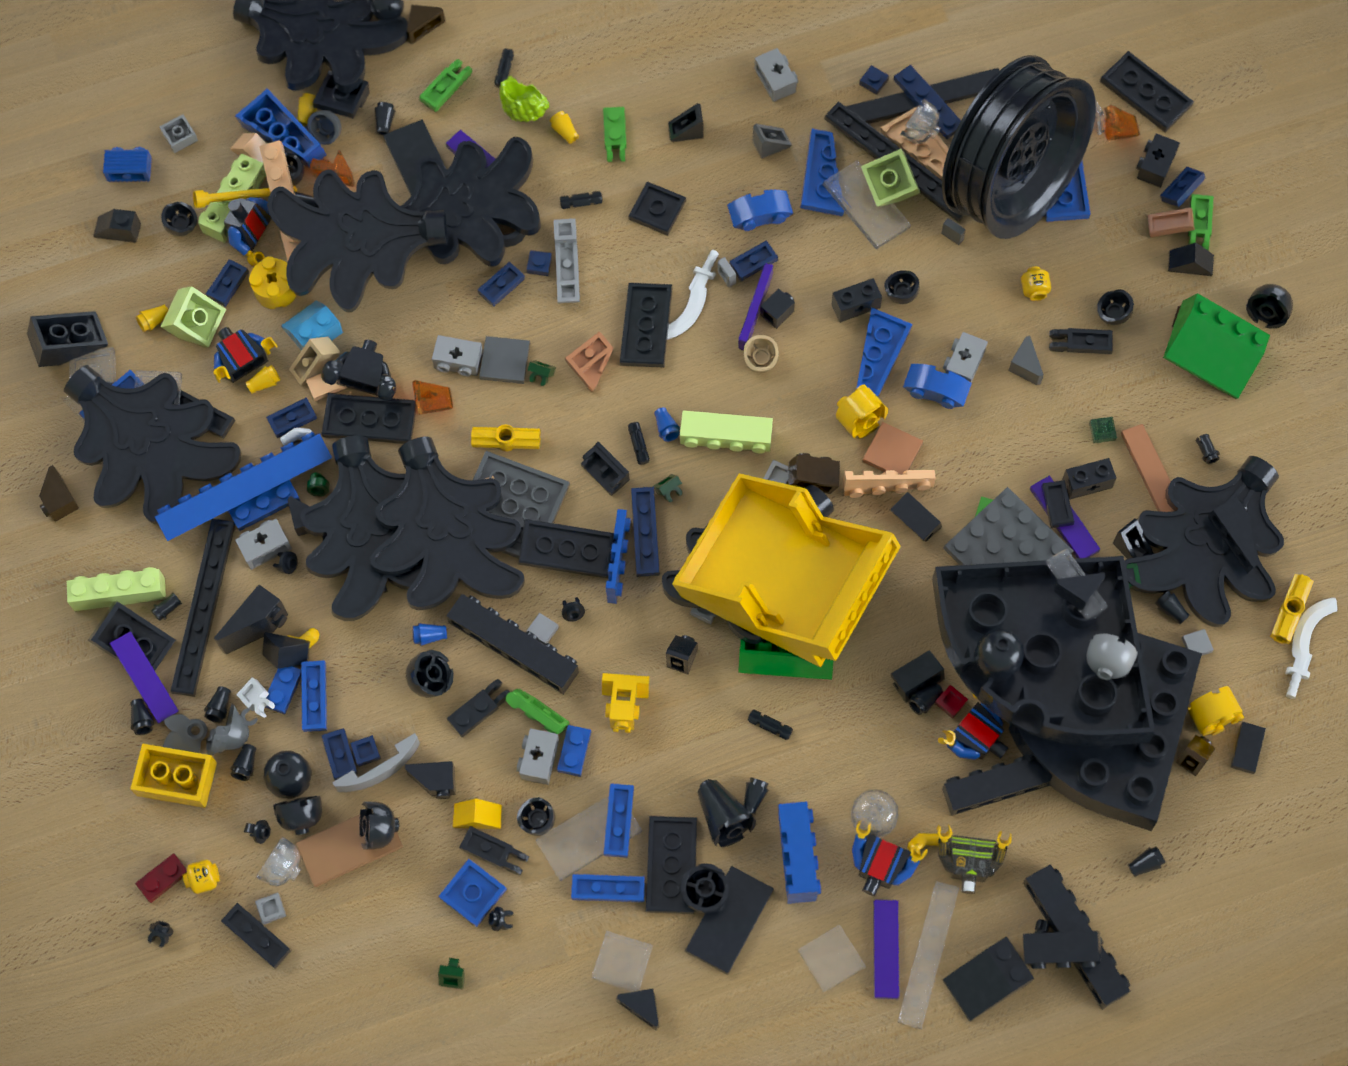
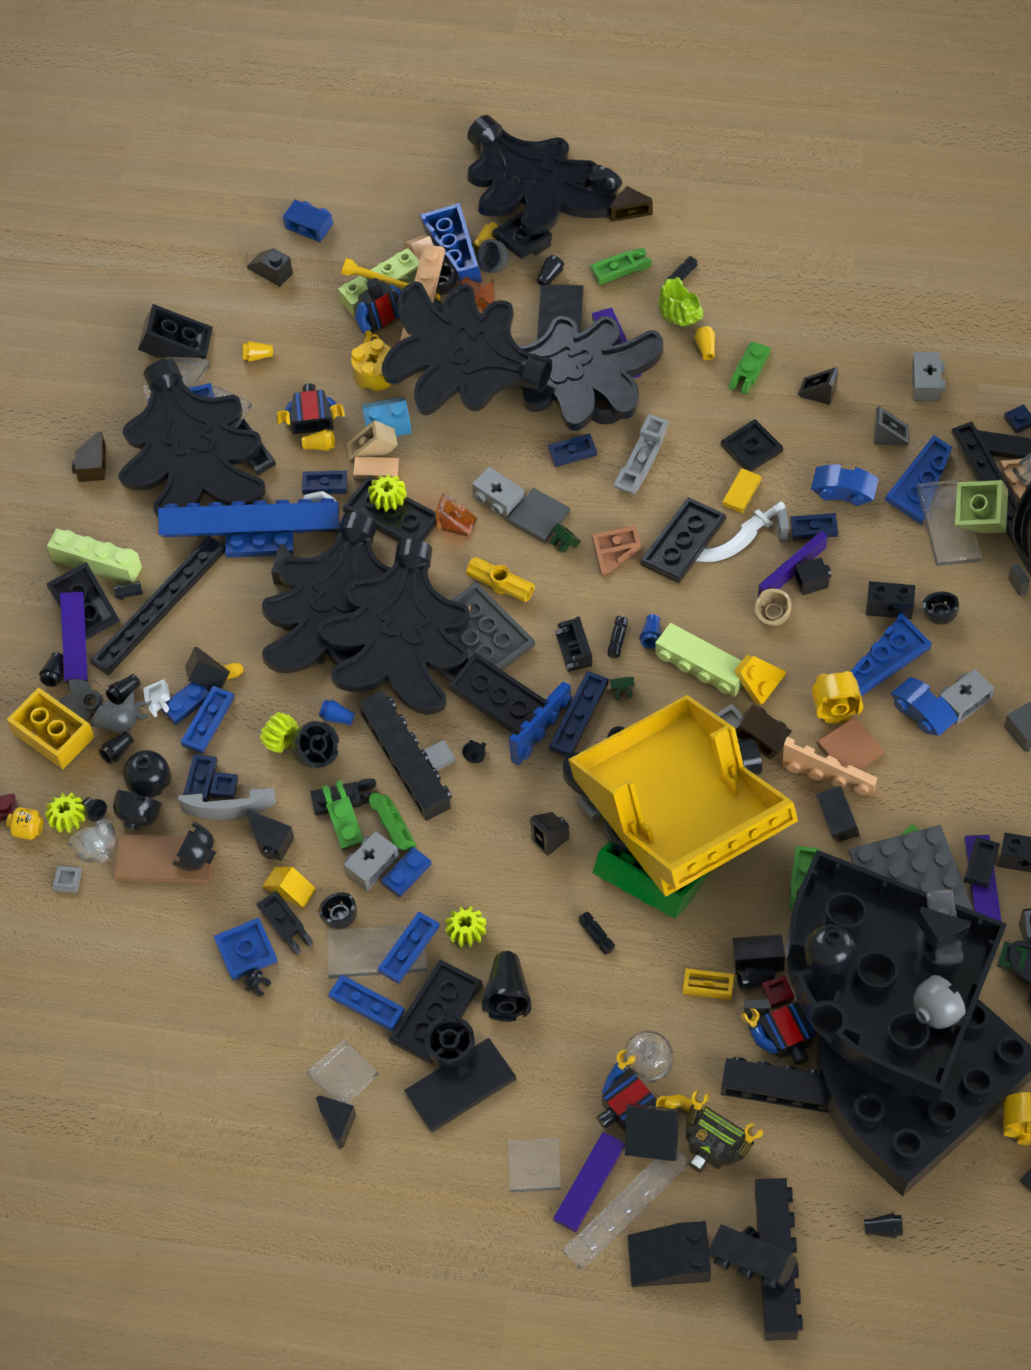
camera: 30 degrees right, 10 degrees down
light grey piece [160,114,198,153] -> none
black helmet [161,202,197,236] -> none
yellowish green slope [161,286,226,347] -> none
dark blue plate [206,259,249,307] -> none
black slope [214,584,288,655] -> none
black plate [221,903,292,969] -> none
light grey brick [235,519,292,570] -> none
black plate [273,551,298,574] -> none
dark green tile [307,472,330,496] -> none
black torso [321,340,396,400] -> none
dark green tile [438,958,465,989] -> none
dark blue plate [526,250,552,276] -> none
black axle [560,191,603,209] -> none
yellow tile [602,673,649,733] -> none
black cone [743,777,769,814] -> none
blue wedge [778,802,821,904] -> none
dark brown slope [1176,735,1216,776] -> none
none -> neon yellow gear [45,792,86,833]
none -> neon yellow gear [260,712,299,753]
none -> bright green hinge [322,780,364,850]
none -> neon yellow gear [368,473,407,512]
none -> neon yellow gear [445,906,486,948]
none -> black tile [625,1103,679,1162]
none -> yellow tile [682,968,735,1000]
none -> yellow tile [722,468,762,514]
none -> yellow wing [734,655,786,705]
none -> dark grey tile [744,999,770,1018]
none -> bright green hinge [789,846,820,910]

